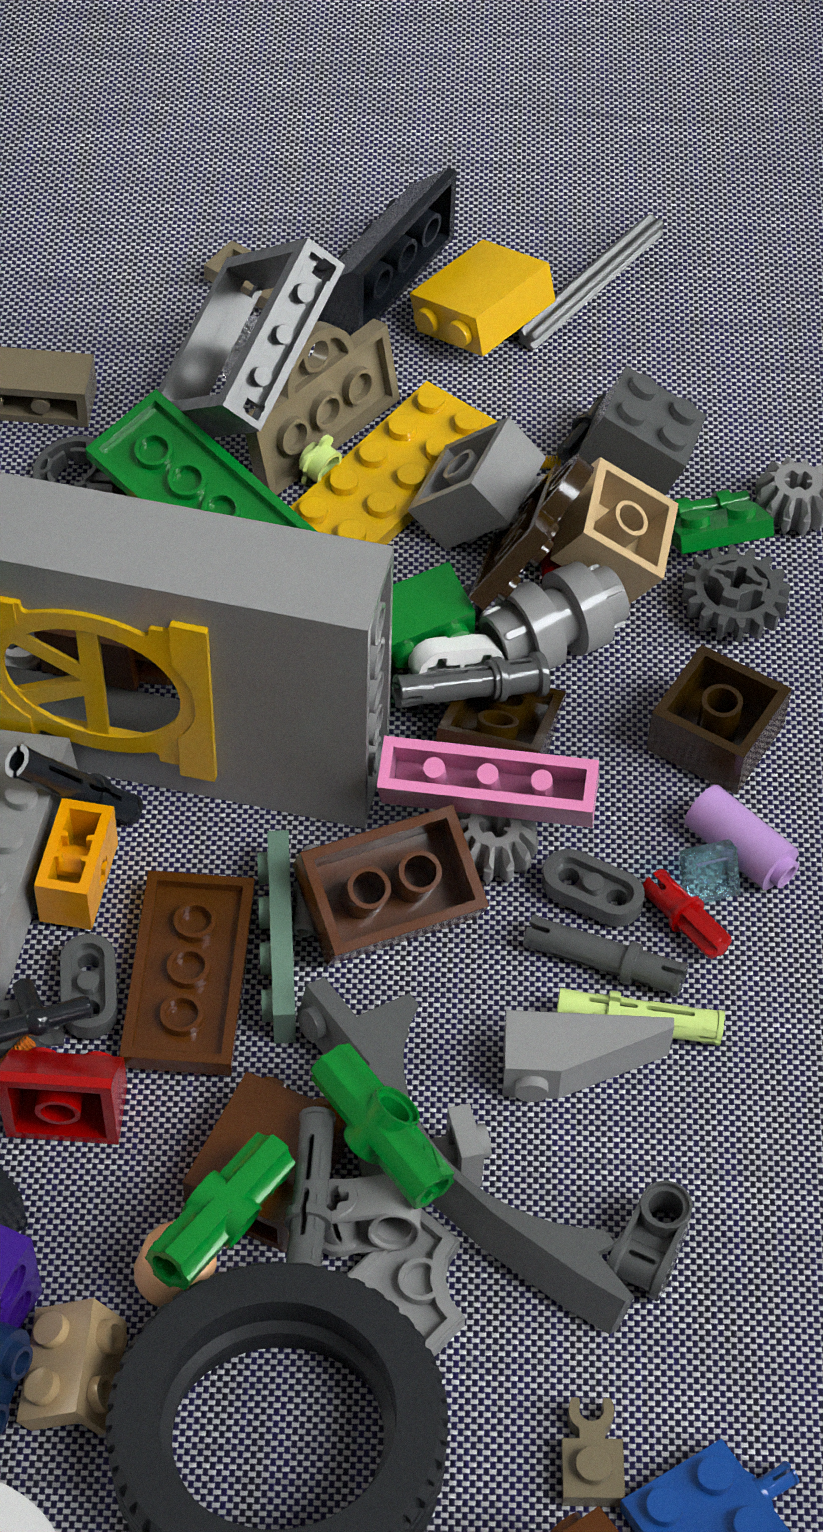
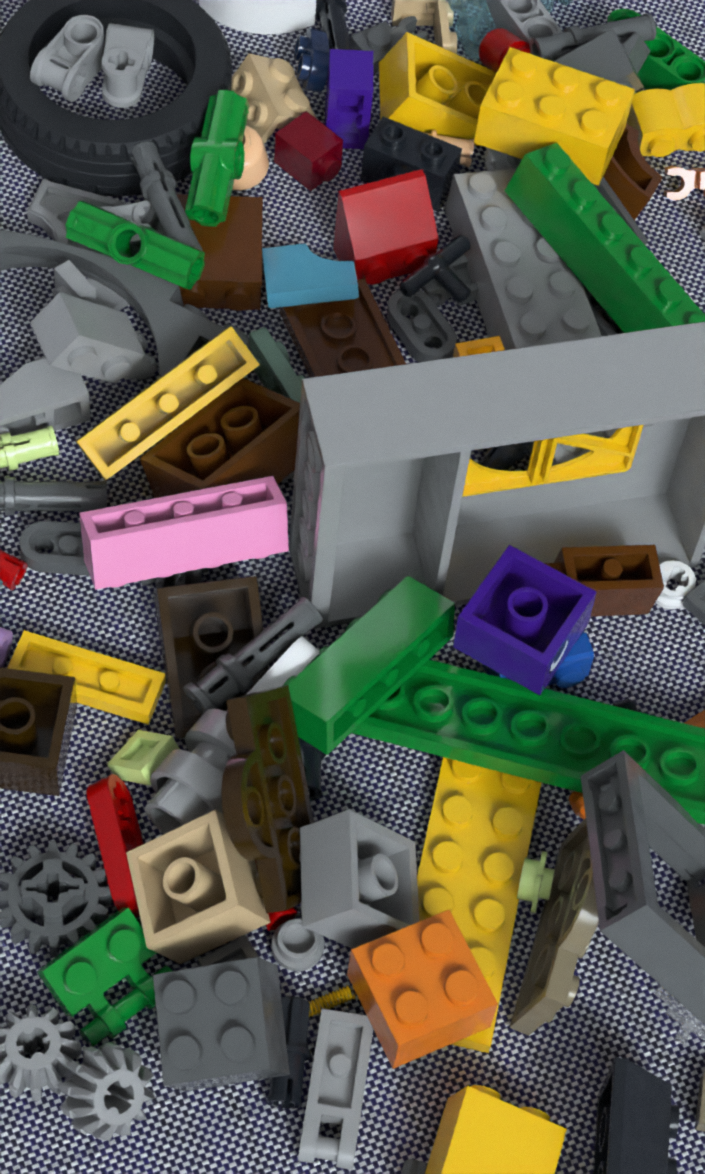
camera: 150 degrees right, 5 degrees up
none -> yellow plate [7,630,166,725]
none -> light grey piece [30,15,105,102]
none -> light grey hinge [30,292,158,384]
none -> light grey gear [57,1042,156,1141]
none -> yellow brick [75,326,260,480]
none -> red beam [86,774,144,919]
none -> light grey piece [102,23,154,108]
none -> yellowish green plate [107,730,180,786]
none -> medium azure tile [262,243,359,308]
none -> dark red brick [274,111,343,192]
none -> light grey plate [297,1008,373,1170]
none -> orange brick [347,910,498,1069]

